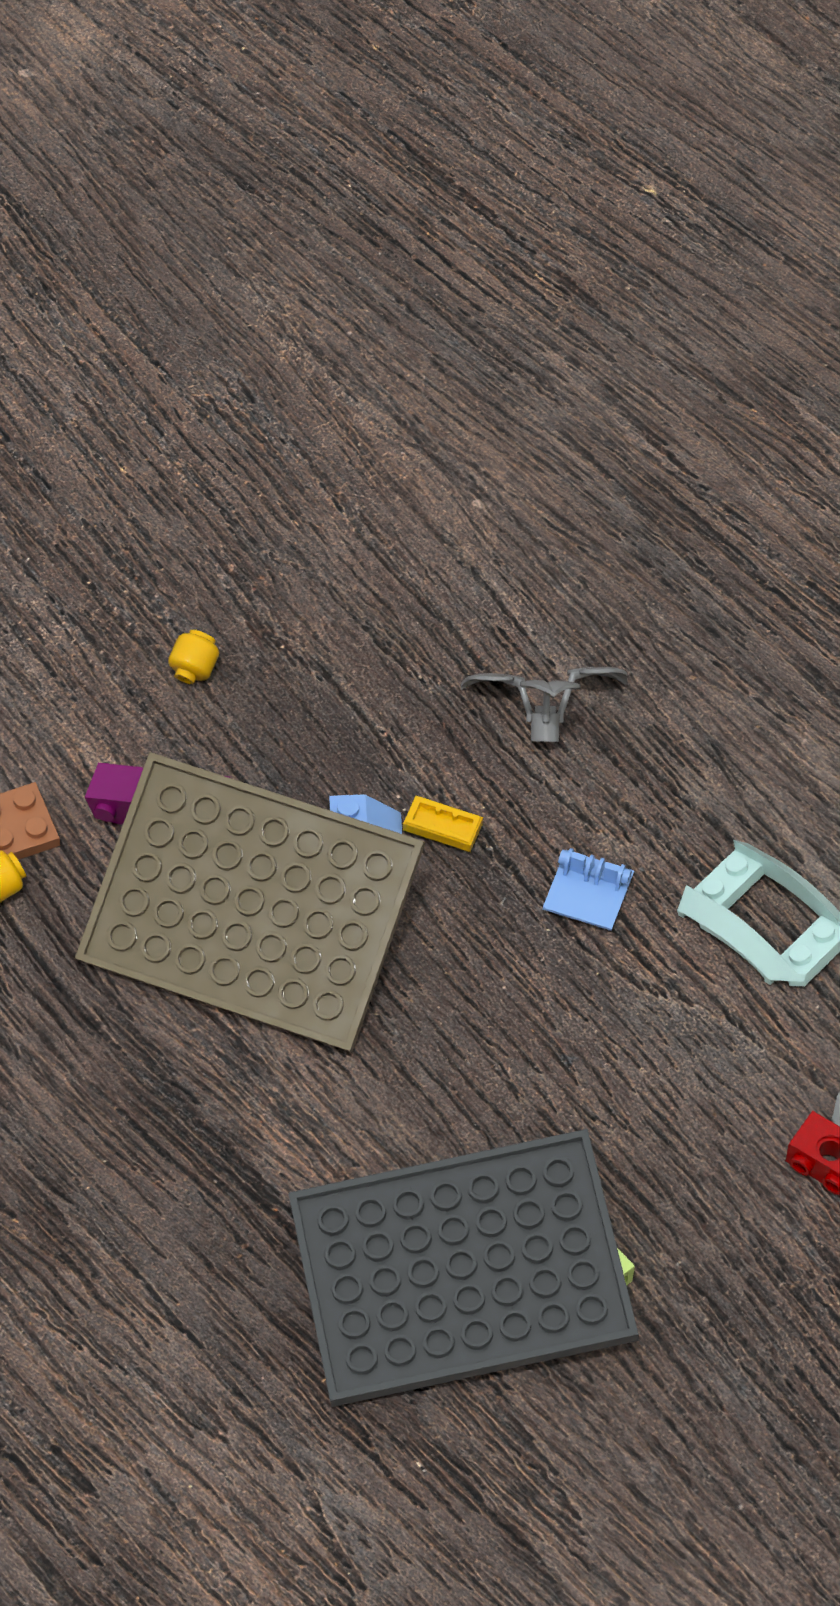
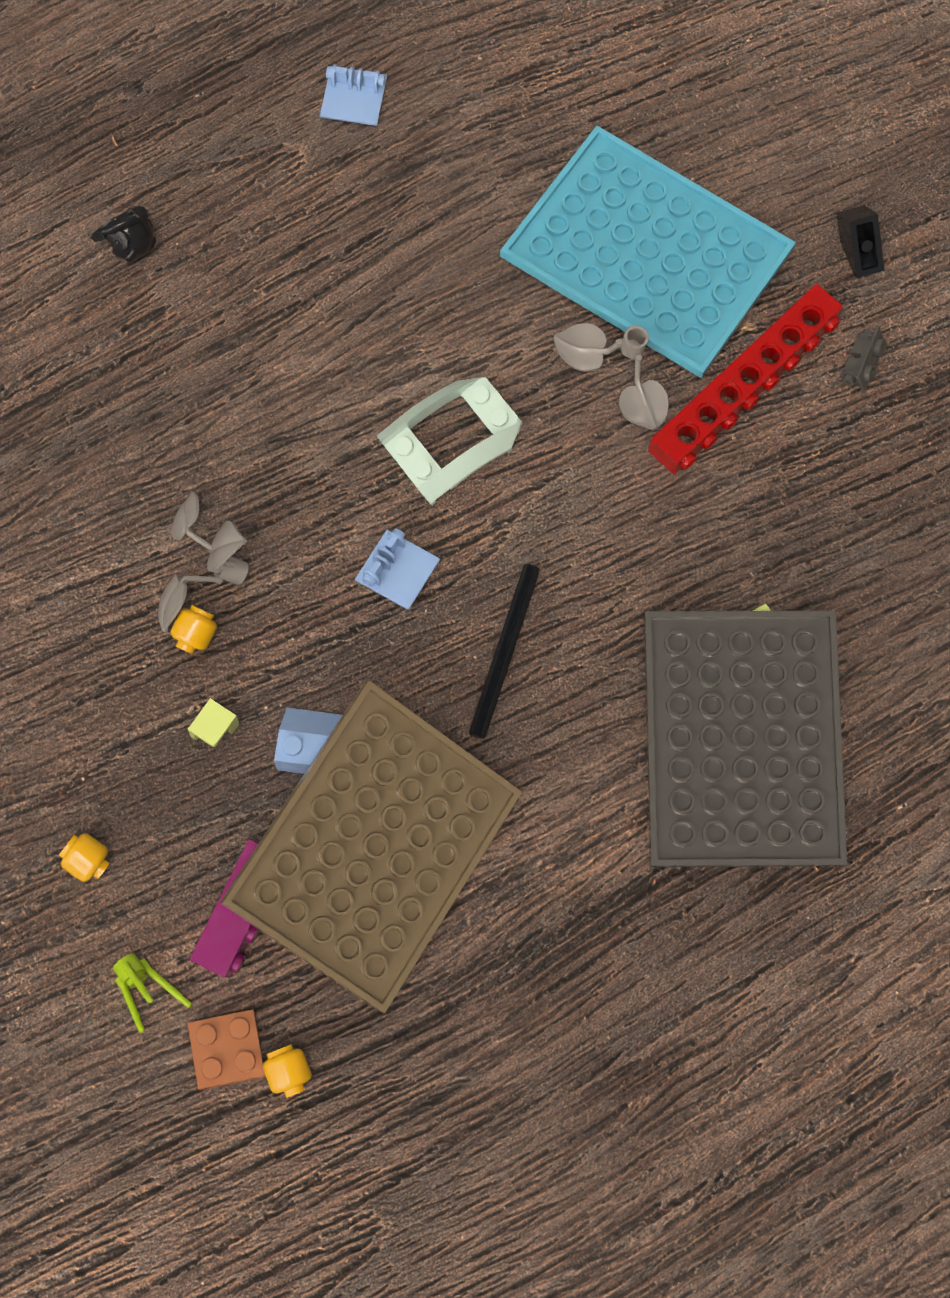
camera: 80 degrees left, 15 degrees up
yellow plate [403,796,483,852] -> none
none -> lime plant [113,953,192,1033]
none -> yellow head [170,605,217,654]
none -> yellowish green panel [188,698,239,747]
none -> black axle [469,564,540,739]

